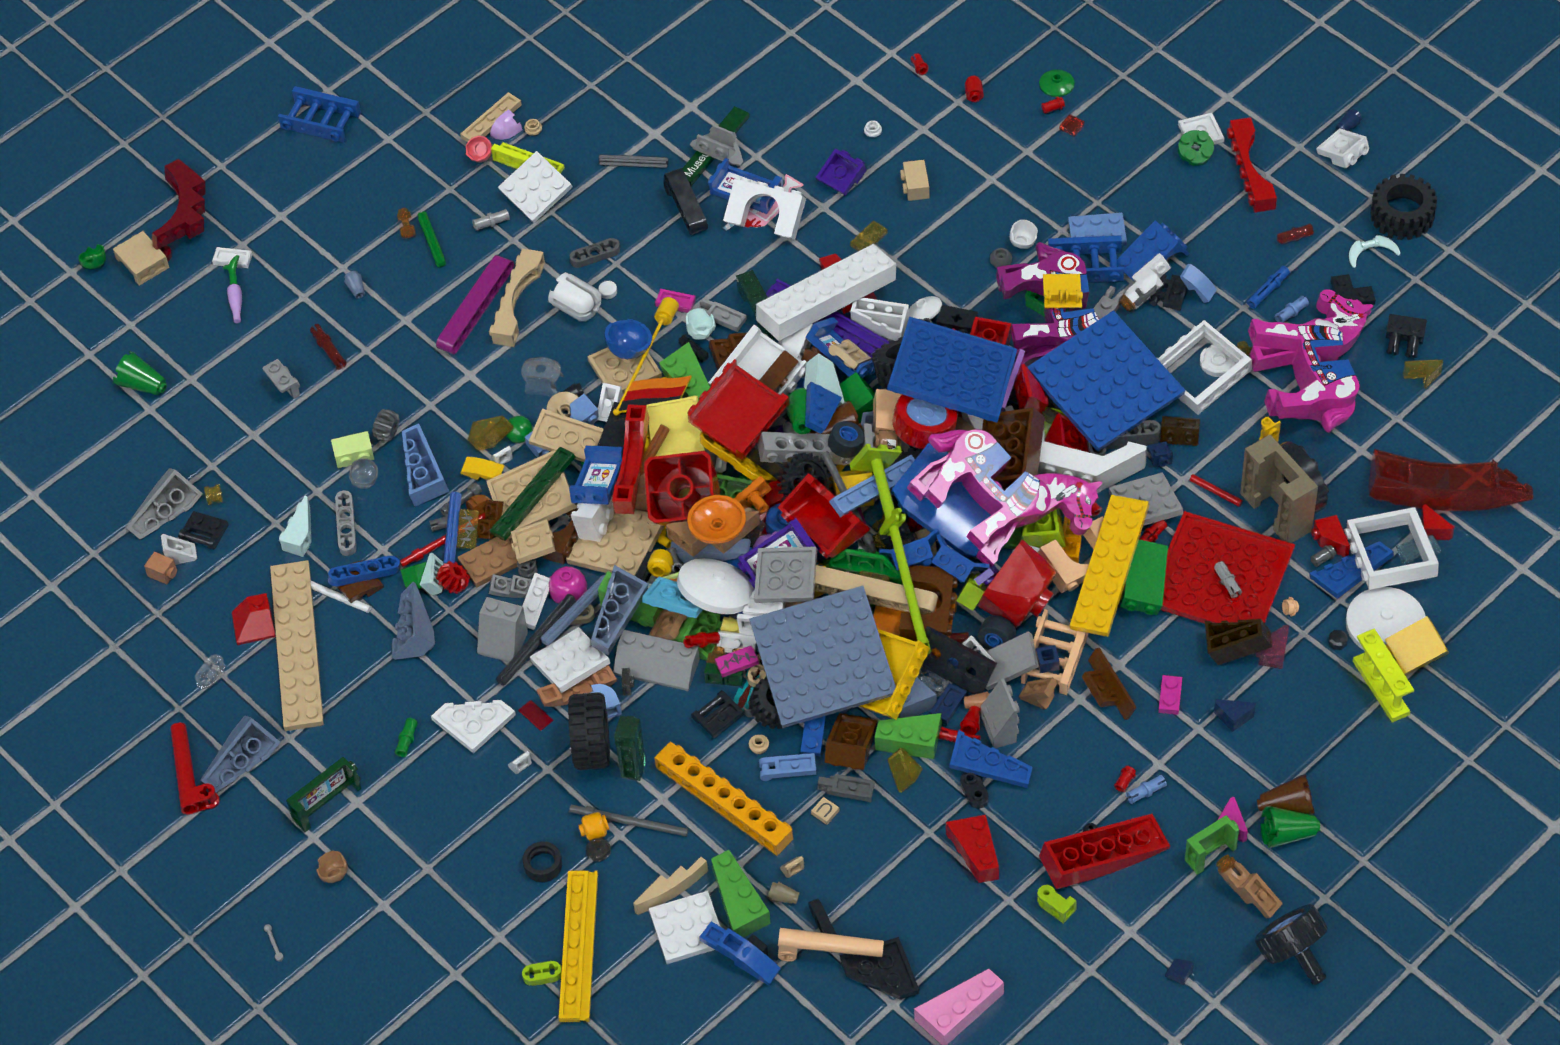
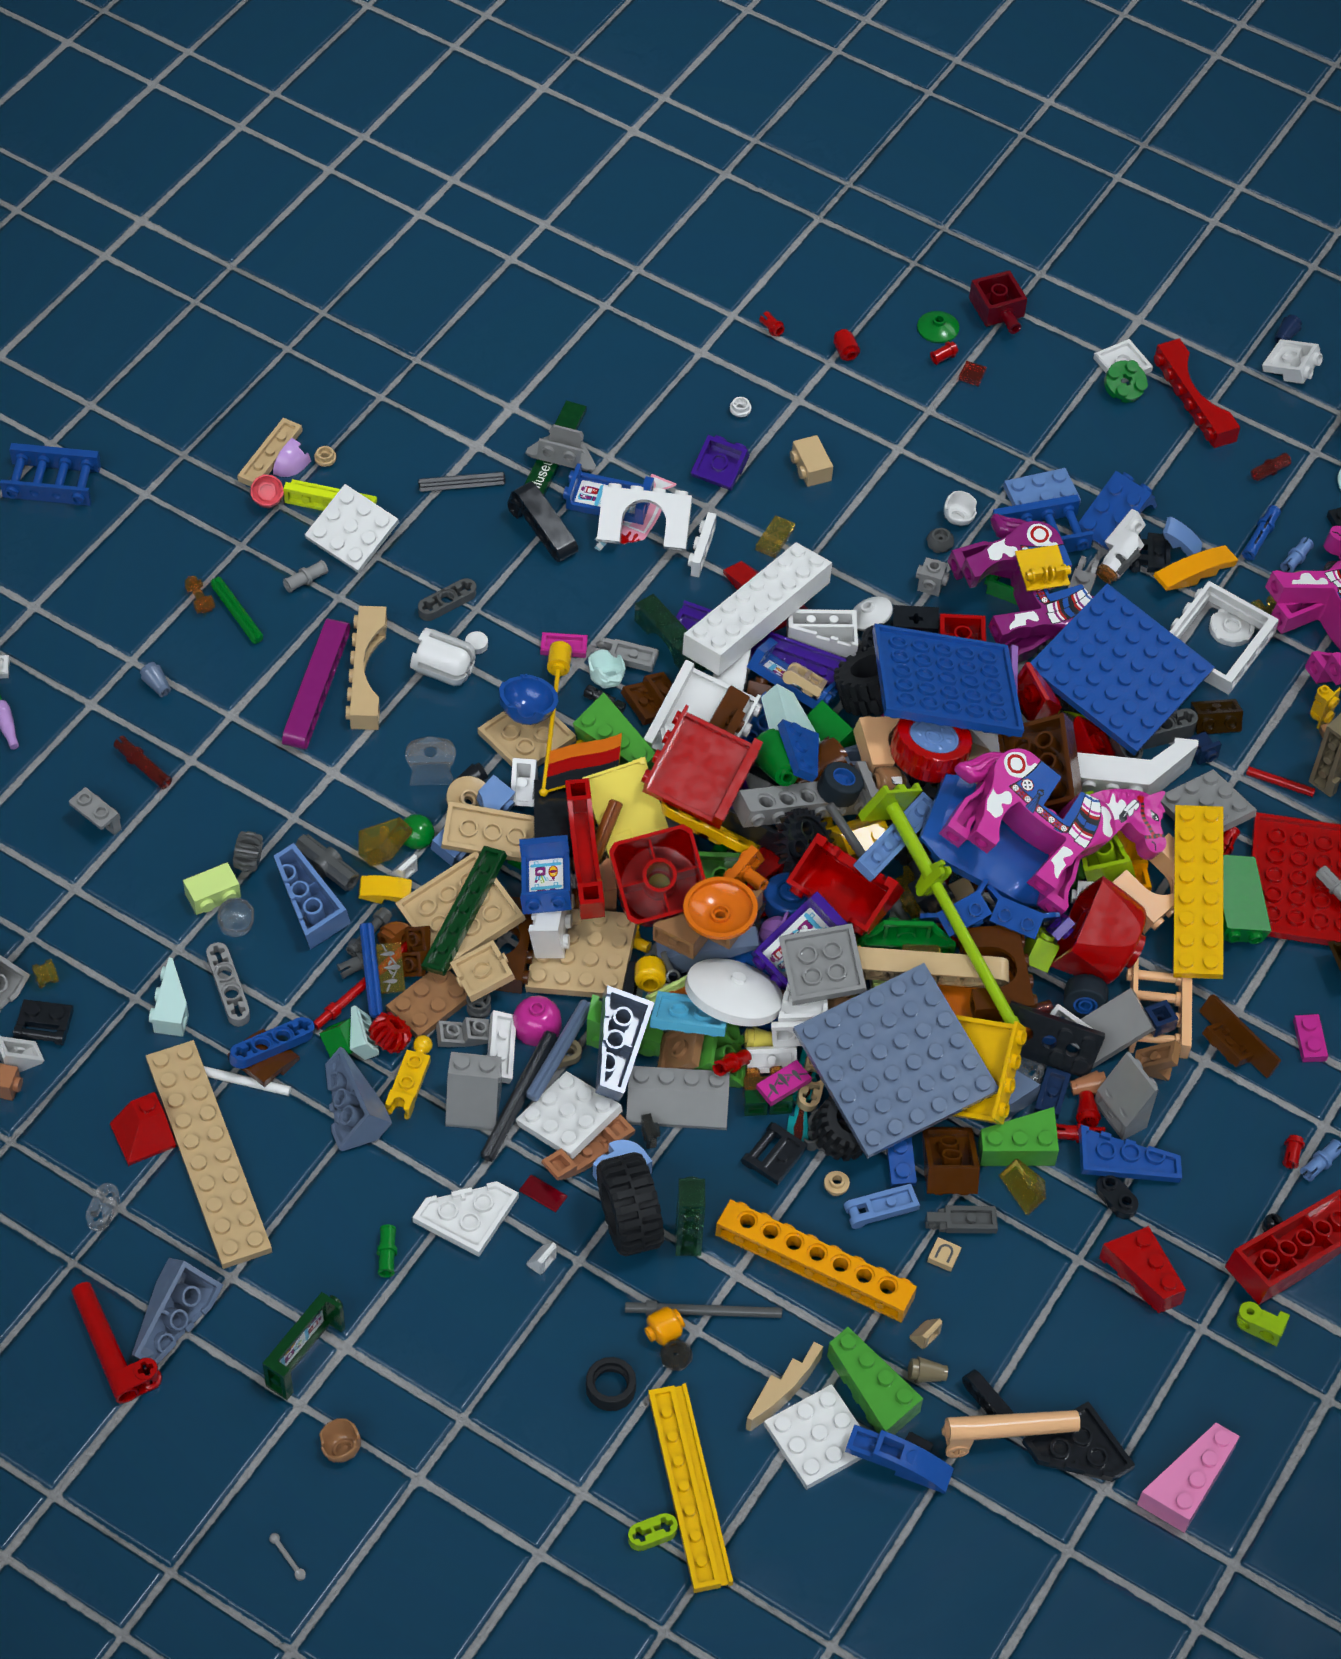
camera: 20 degrees left, 0 degrees up
none -> dark grey piece [295,834,360,891]
none -> yellow plate [385,1035,433,1120]
none -> white plate [688,512,717,578]
none -> light grey brick [916,557,950,597]
none -> dark red brick [969,270,1027,334]
none -> light orange slope [1153,545,1239,591]

